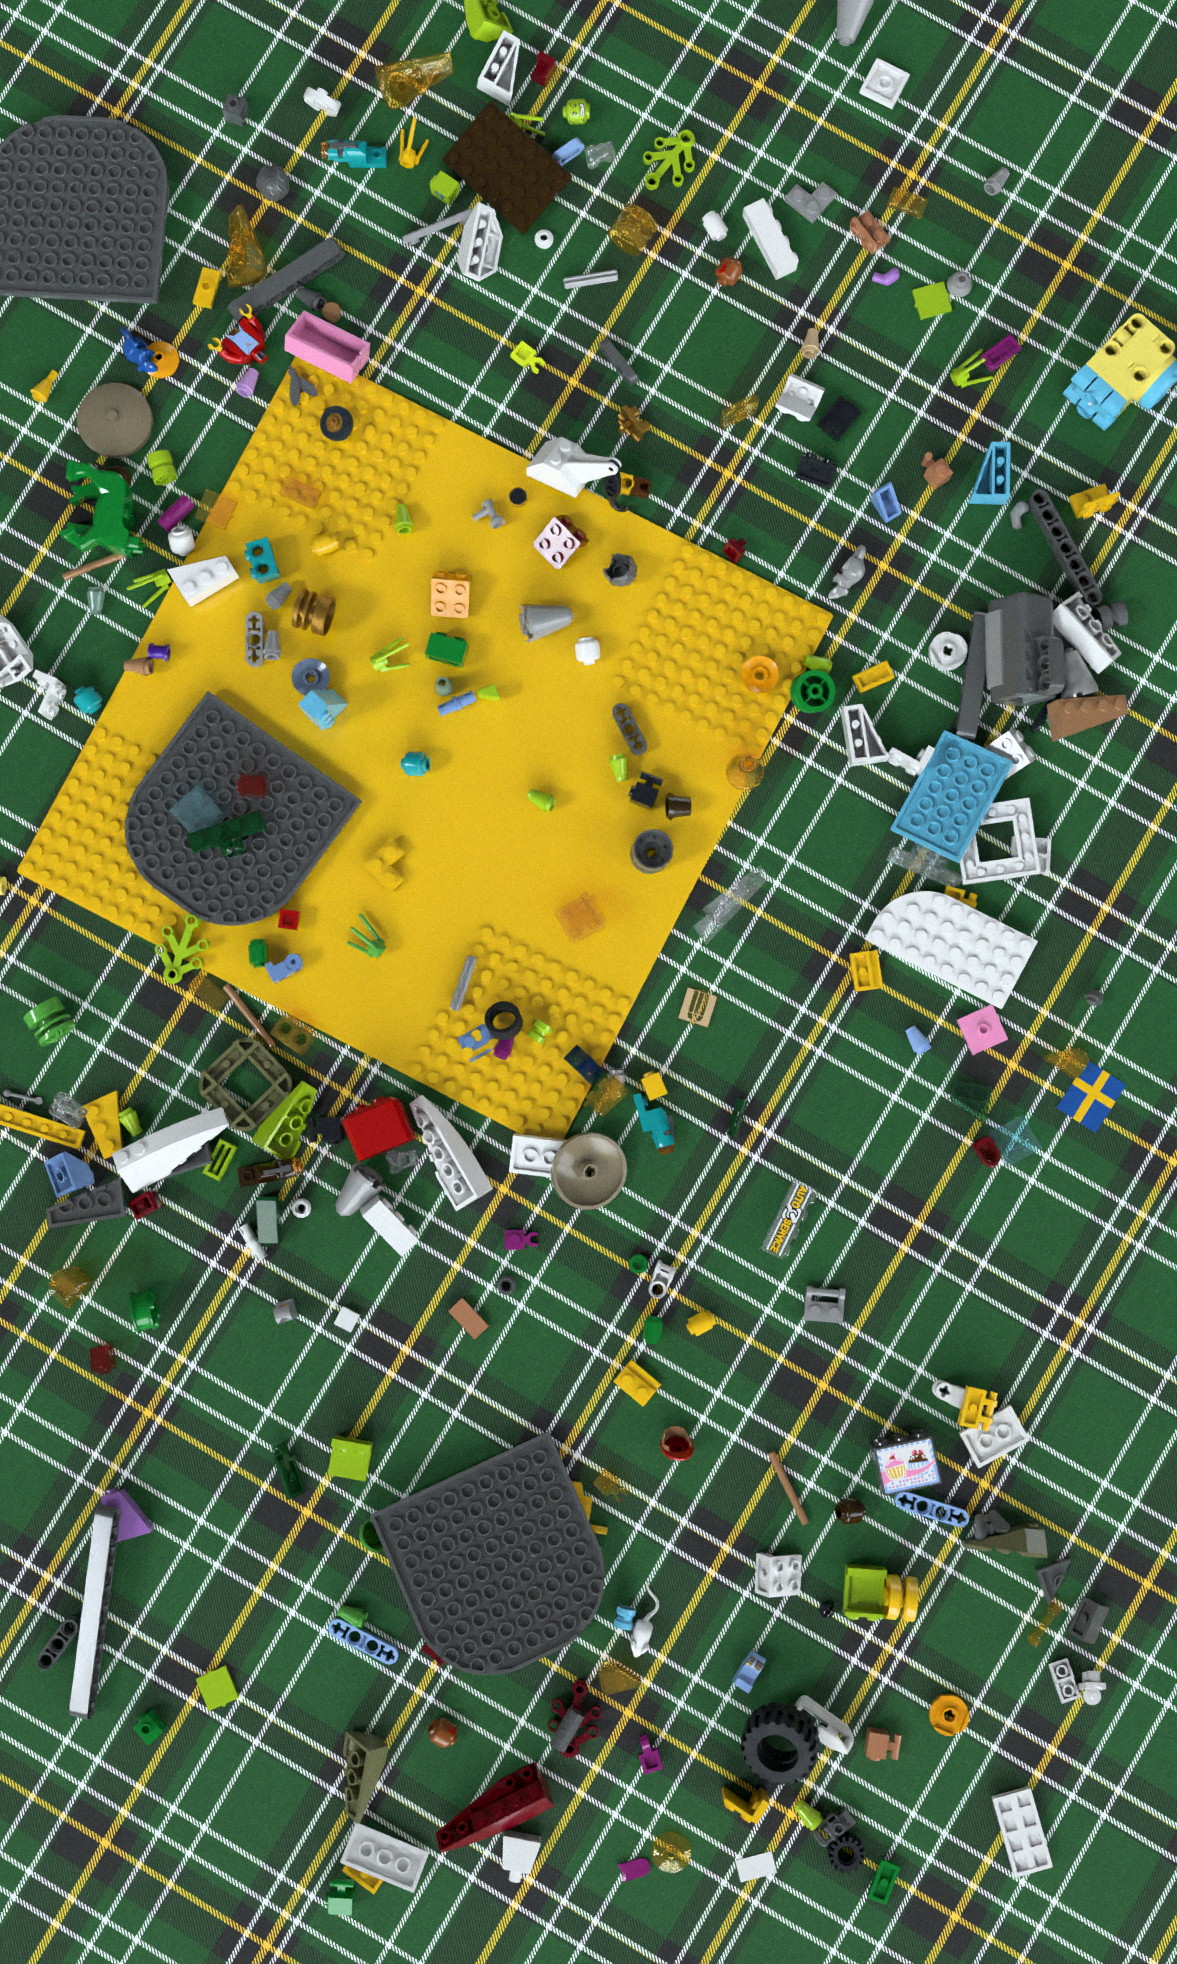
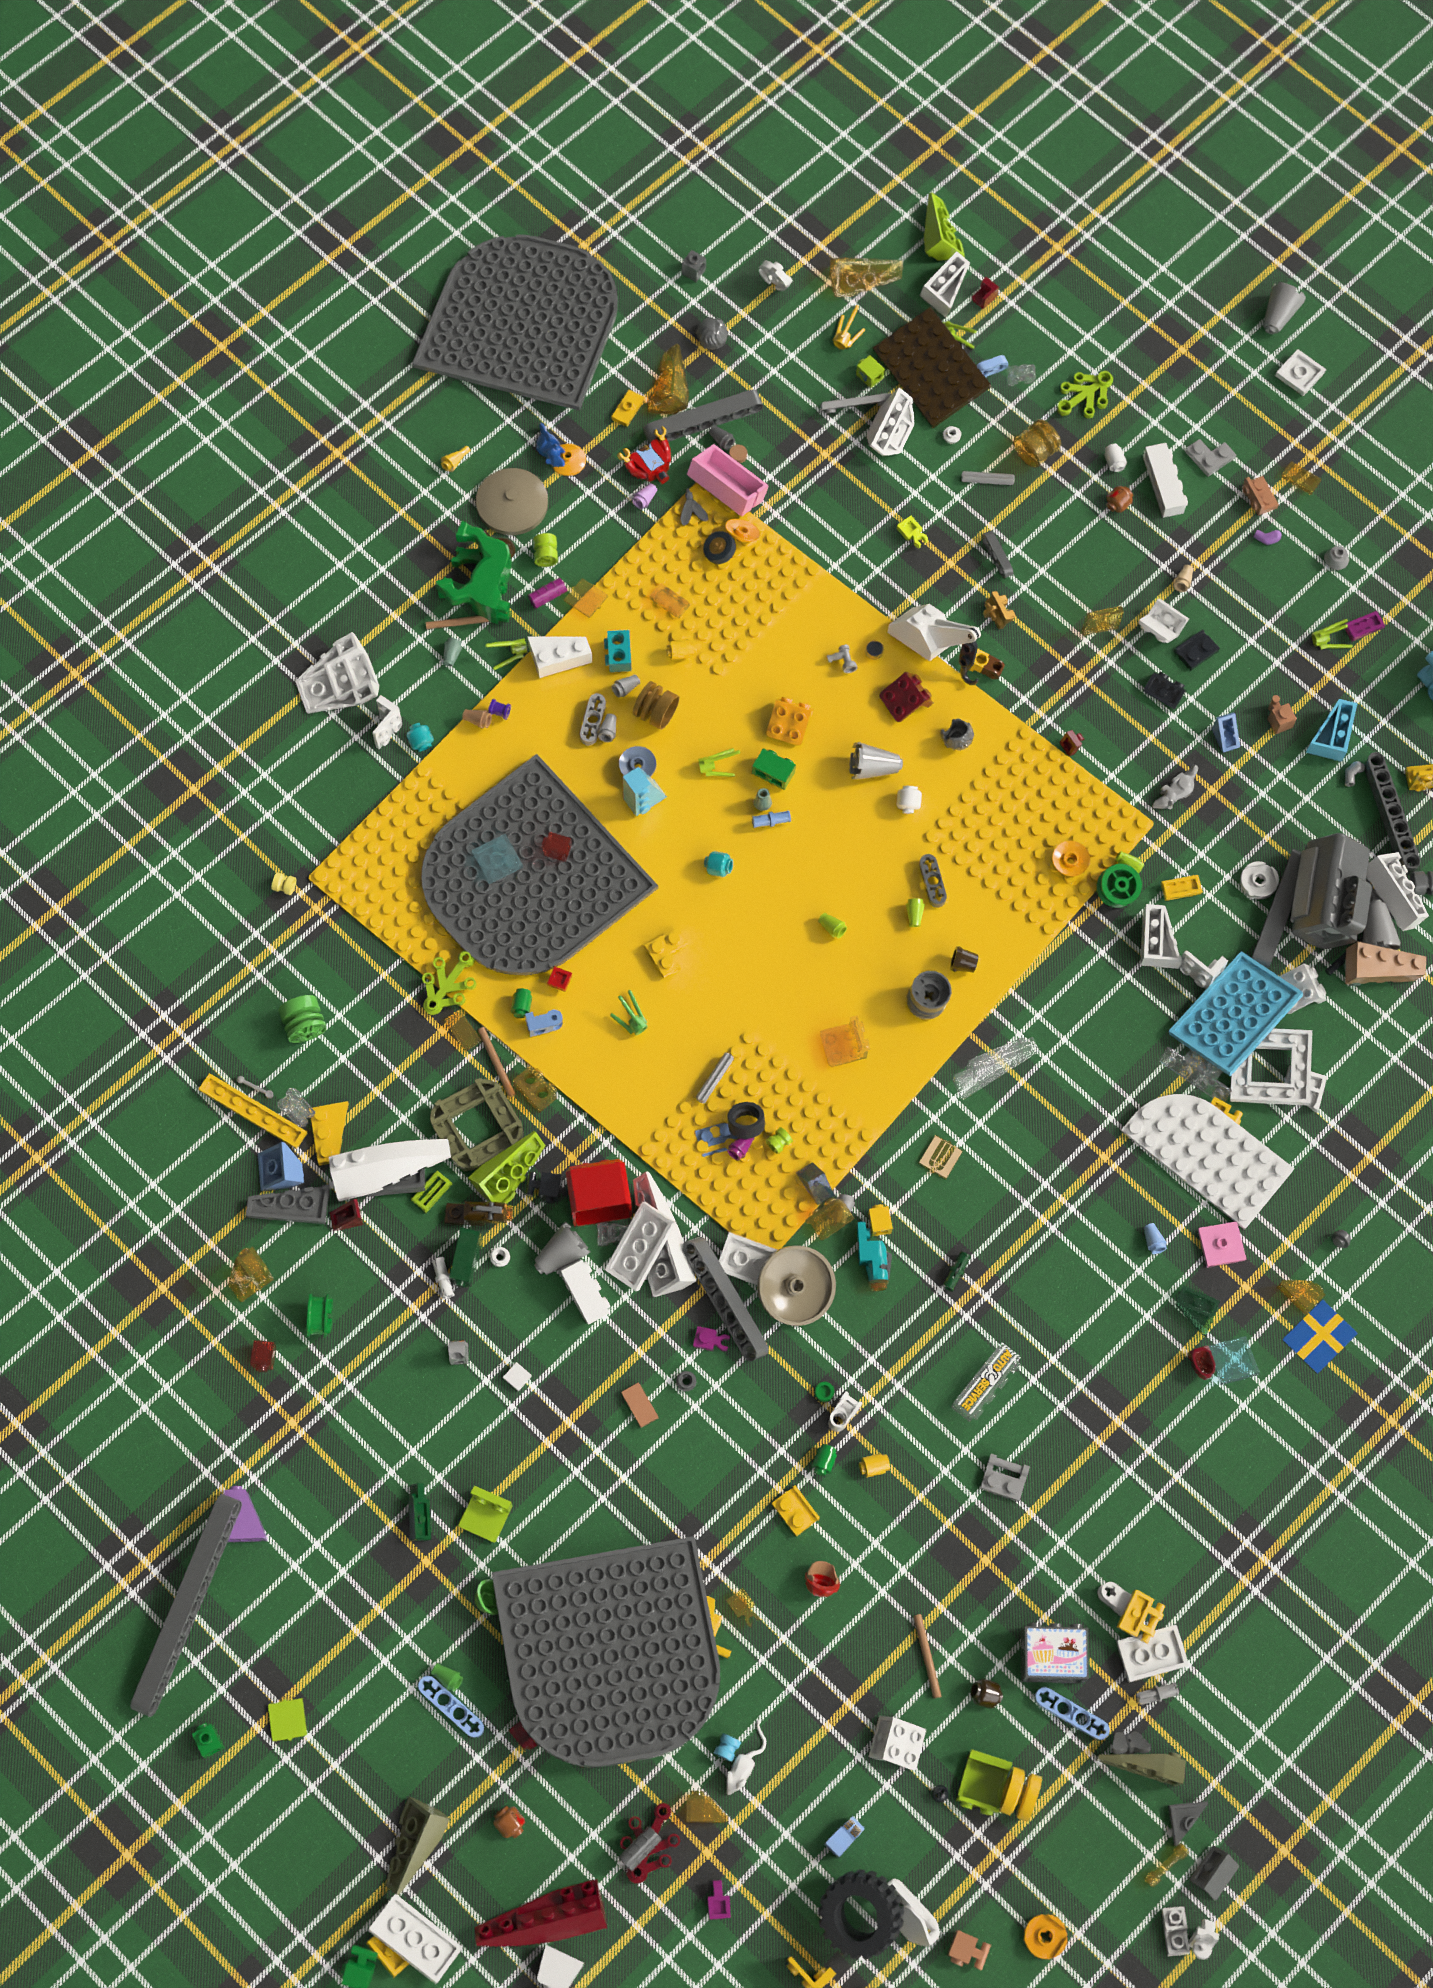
camera: 10 degrees right, 15 degrees down
dark grey beam [36,1615,81,1670] -> none
lime cone [118,1107,143,1136] -> none
white head [168,526,195,556] -> none
dark green plate [186,810,267,858] -> none
teal plate [321,139,387,168] -> none
lime cone [395,504,413,534] -> none
lime slope [477,684,500,701] -> none
lime head [563,98,590,125] -> none
black brick [628,771,664,810] -> none
clear yellow cone [726,753,764,790] -> none
yellow plate [849,950,883,992] -> none
lime piece [912,281,952,320] -> none
light grey cone [984,167,1010,196] -> none
none -> white plate [605,1202,676,1291]
none -> dark grey beam [682,1237,769,1361]
none -> light orange dish [725,519,760,542]
none -> light grey axle [1136,1682,1179,1705]

